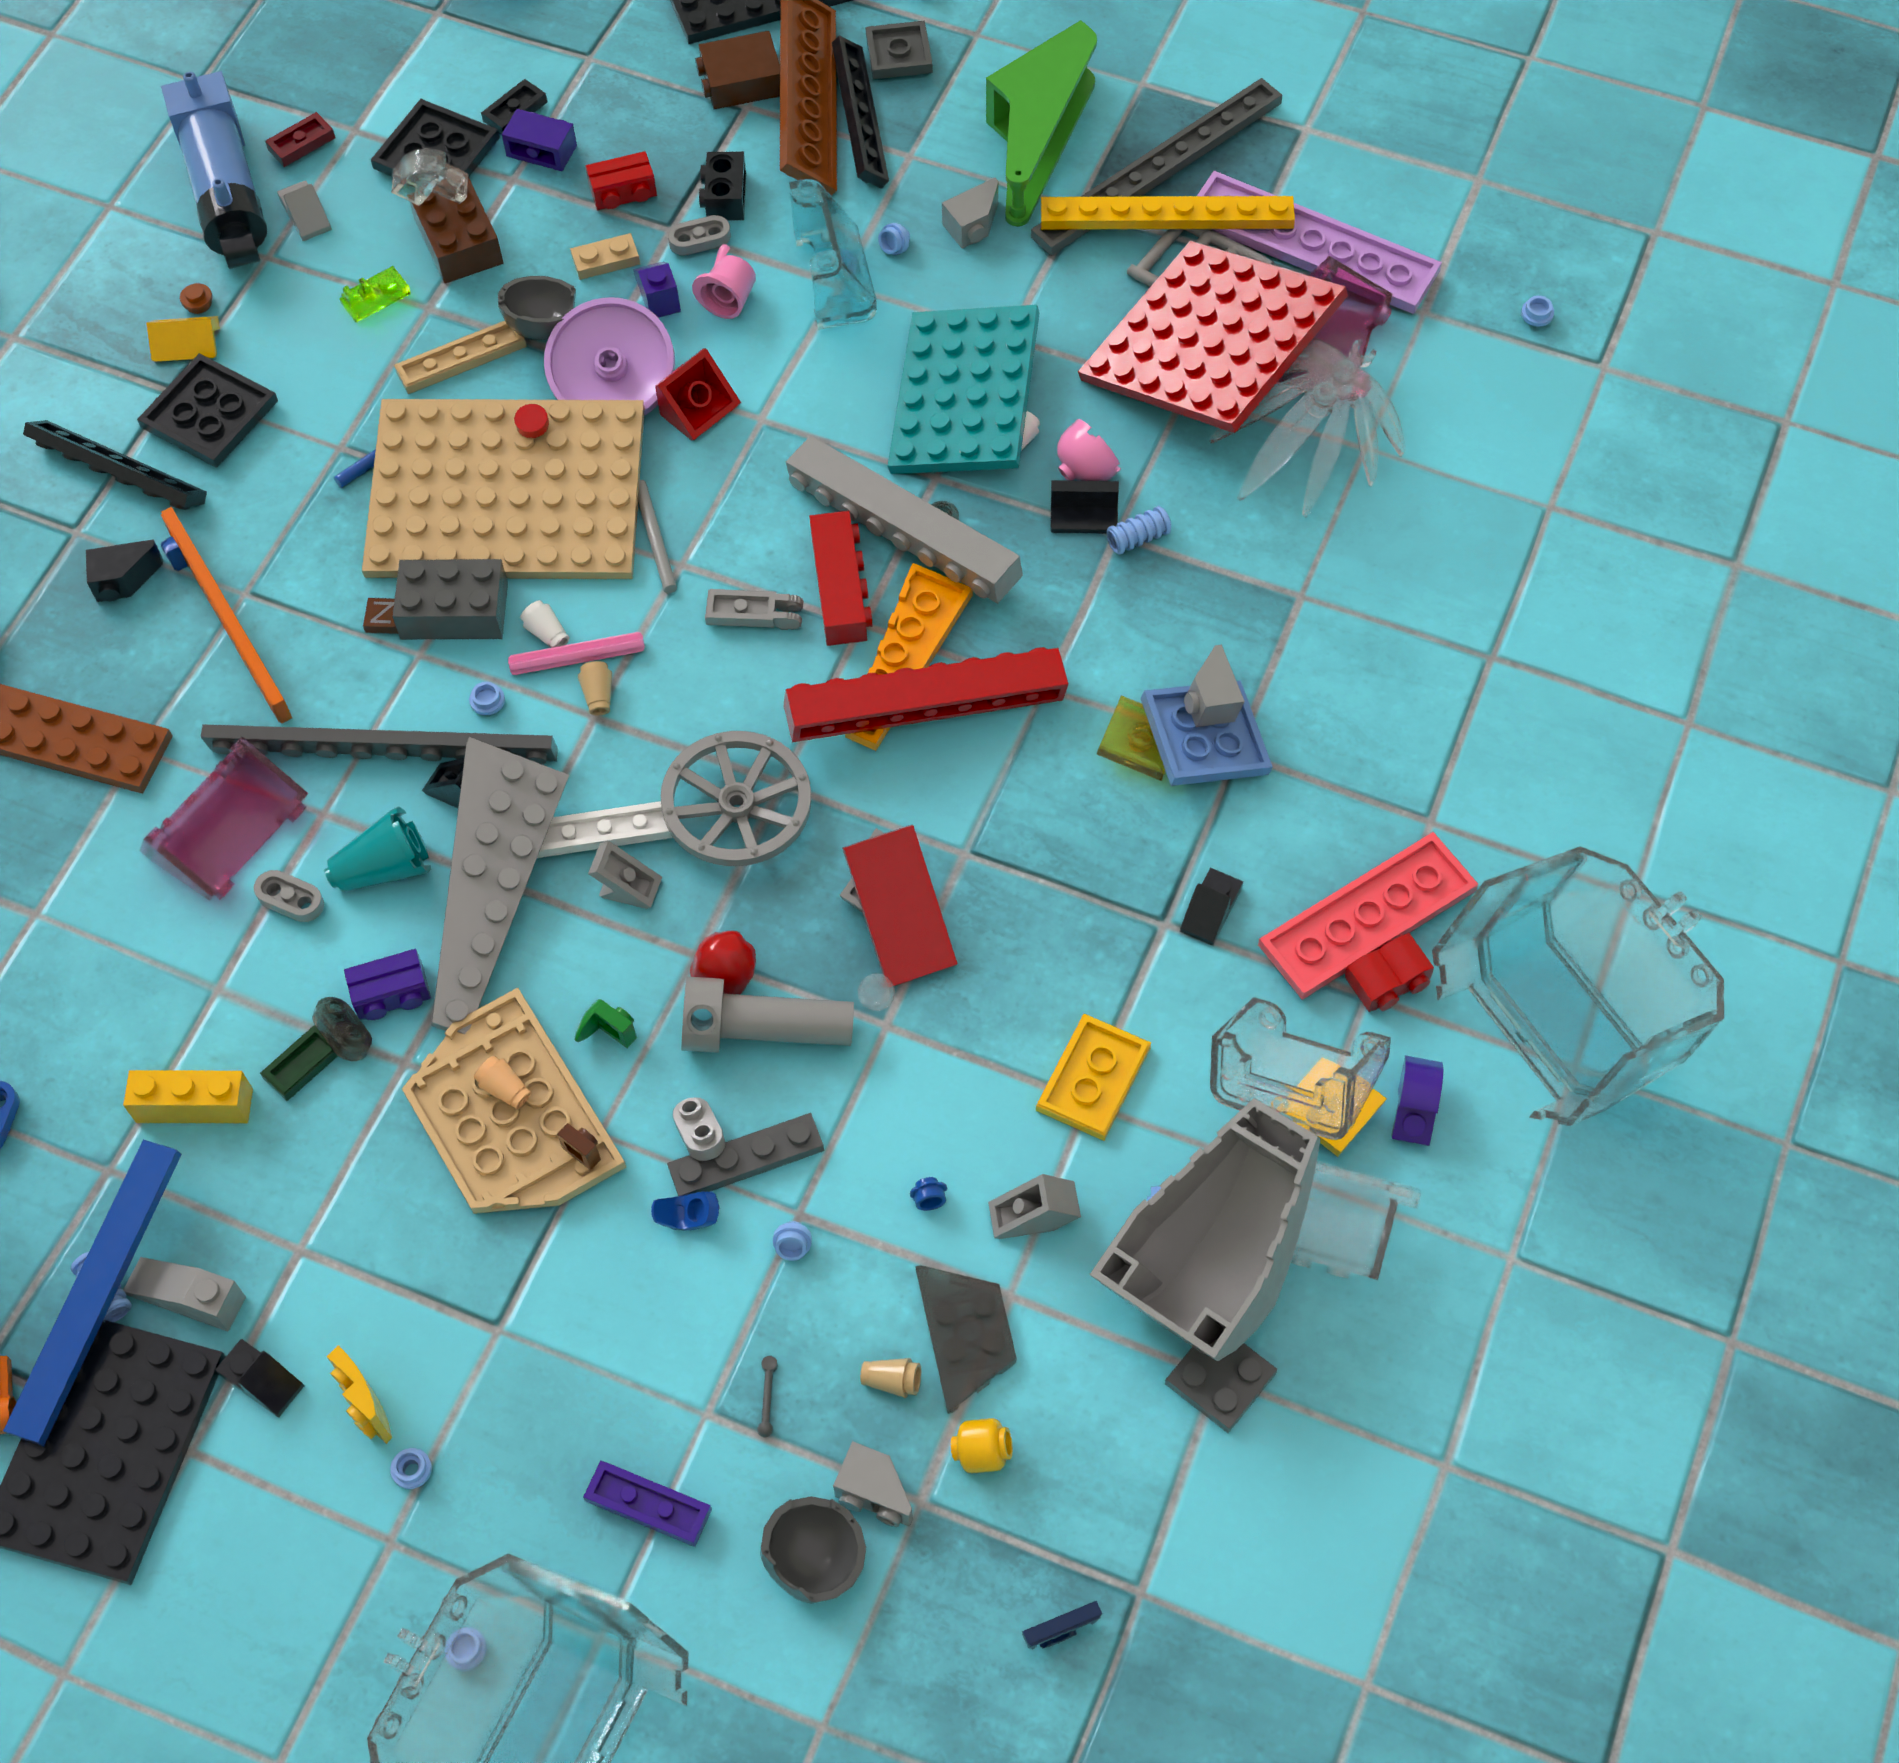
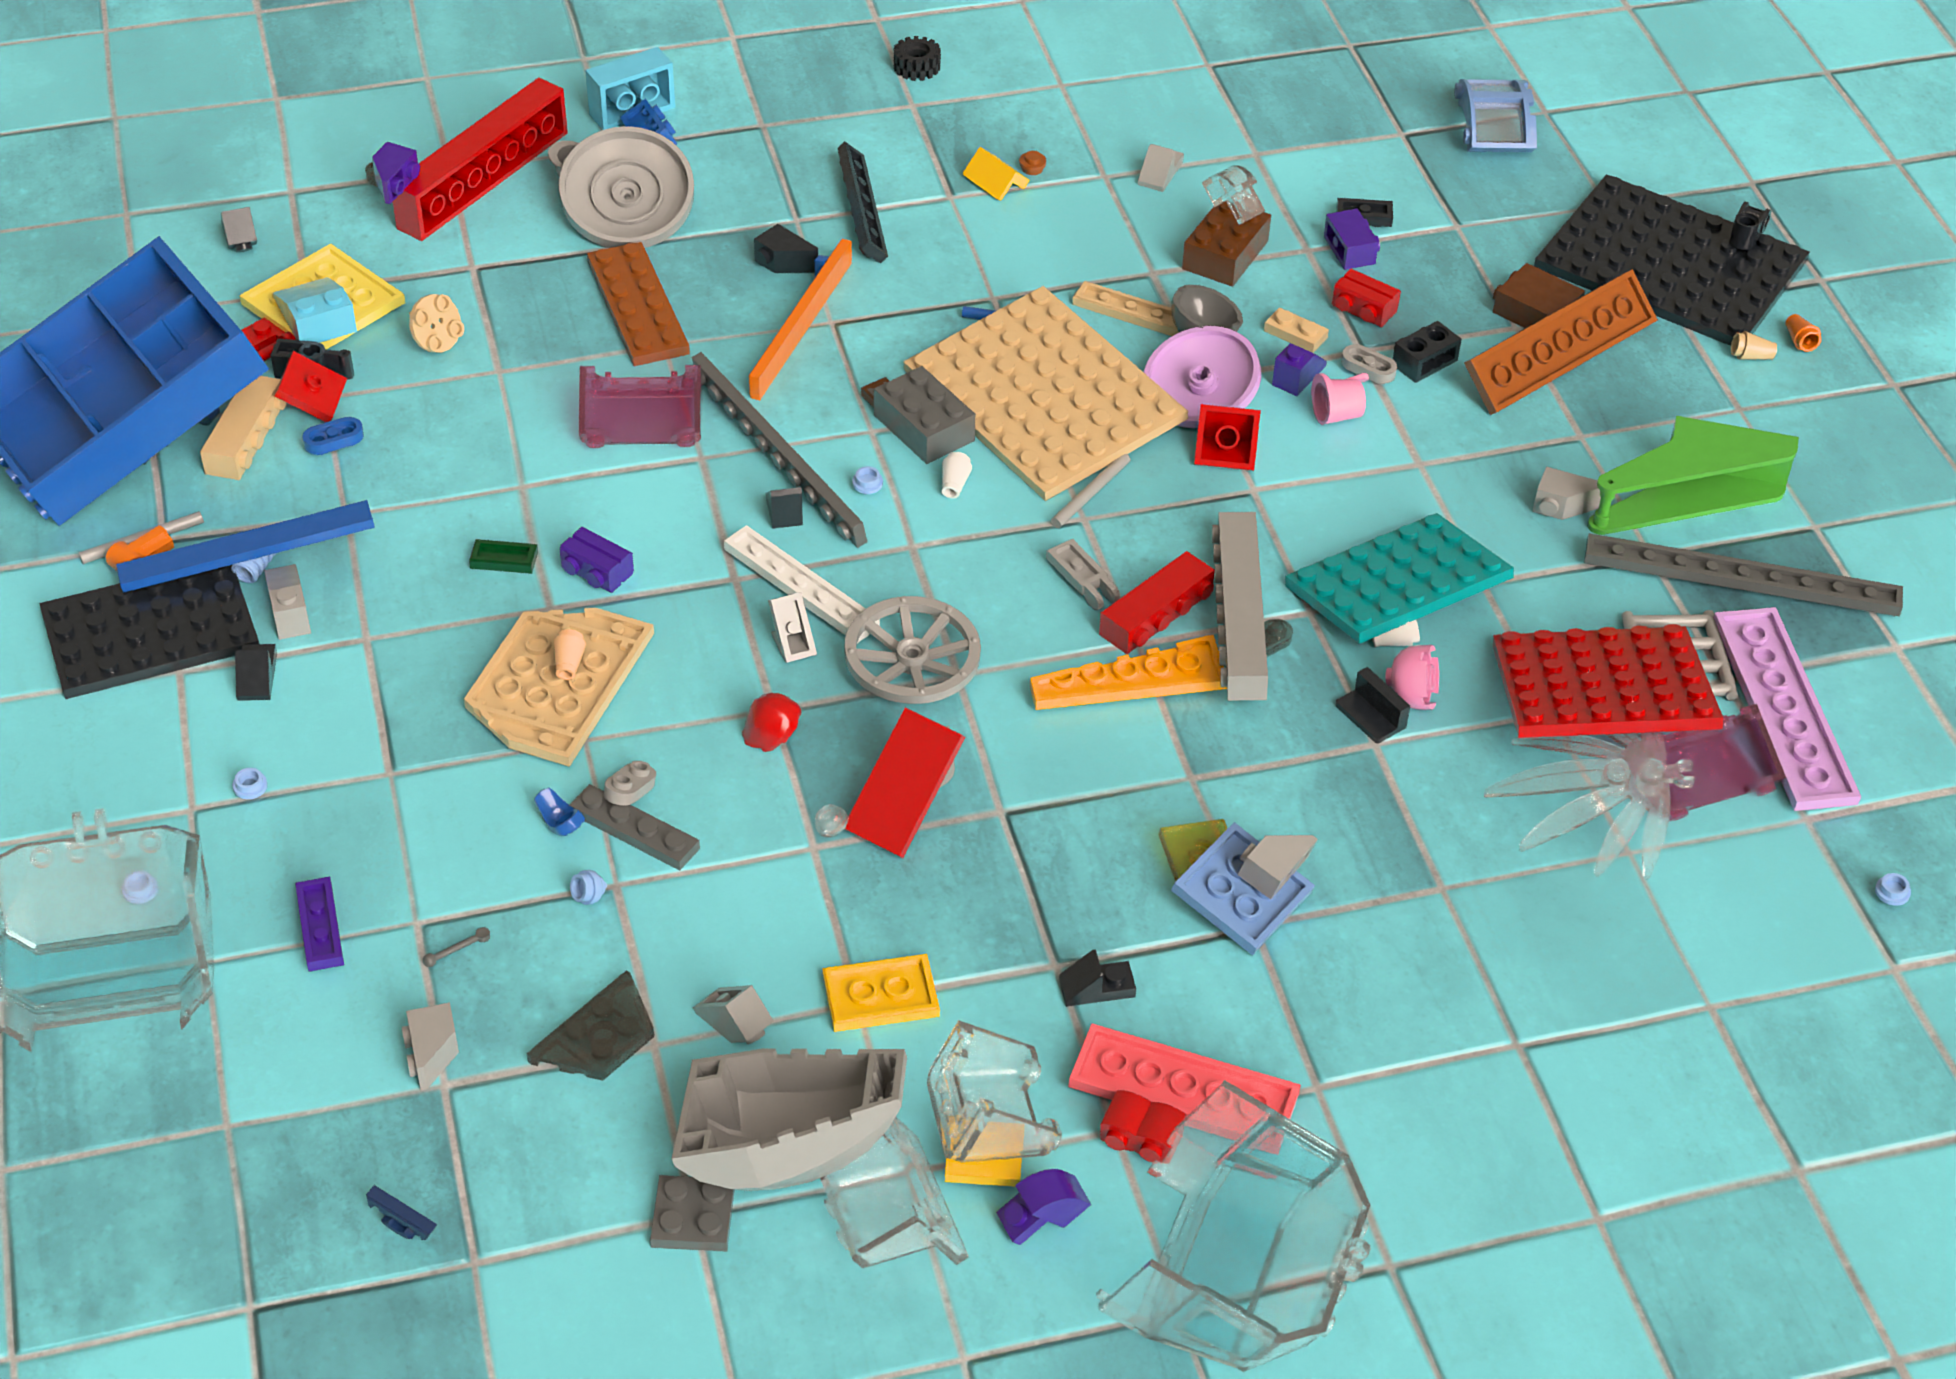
camera: 50 degrees right, 15 degrees down
yellow brick [123,1070,253,1123] -> none
black plate [137,353,278,468] -> none
medium blue piece [161,71,267,269] -> none
light grey plate [254,870,324,922] -> none
dark red plate [265,112,336,167] -> none
clear smoke plate [312,997,372,1061] -> none
teal cone [324,807,431,892] -> none
yellow slope [327,1345,392,1444] -> none
clear neon green plate [339,266,411,322] -> none
black plate [371,99,500,188] -> none
light grey wing [431,737,569,1034] -> none
bright pink axle [508,632,645,675] -> none
red tile [514,404,549,438] -> none
reddish brown plate [557,1123,601,1170] -> none
green plate [574,999,637,1048] -> none
tan cone [578,661,612,716] -> none
light grey piece [681,976,854,1053] -> none
dark grey cylinder [760,1496,866,1604] -> none
red brick [783,647,1069,743] -> none
clear light blue windscreen [789,179,877,330] -> none
black plate [832,35,889,189] -> none
tan cone [860,1358,921,1398] -> none
dark grey plate [865,20,933,79] -> none
light blue plate [878,223,910,255] -> none
blue plate [910,1177,947,1211] -> none
yellow head [951,1418,1013,1474] -> none
yellow plate [1041,196,1295,230] -> none
light blue piece [1107,506,1171,555] -> none

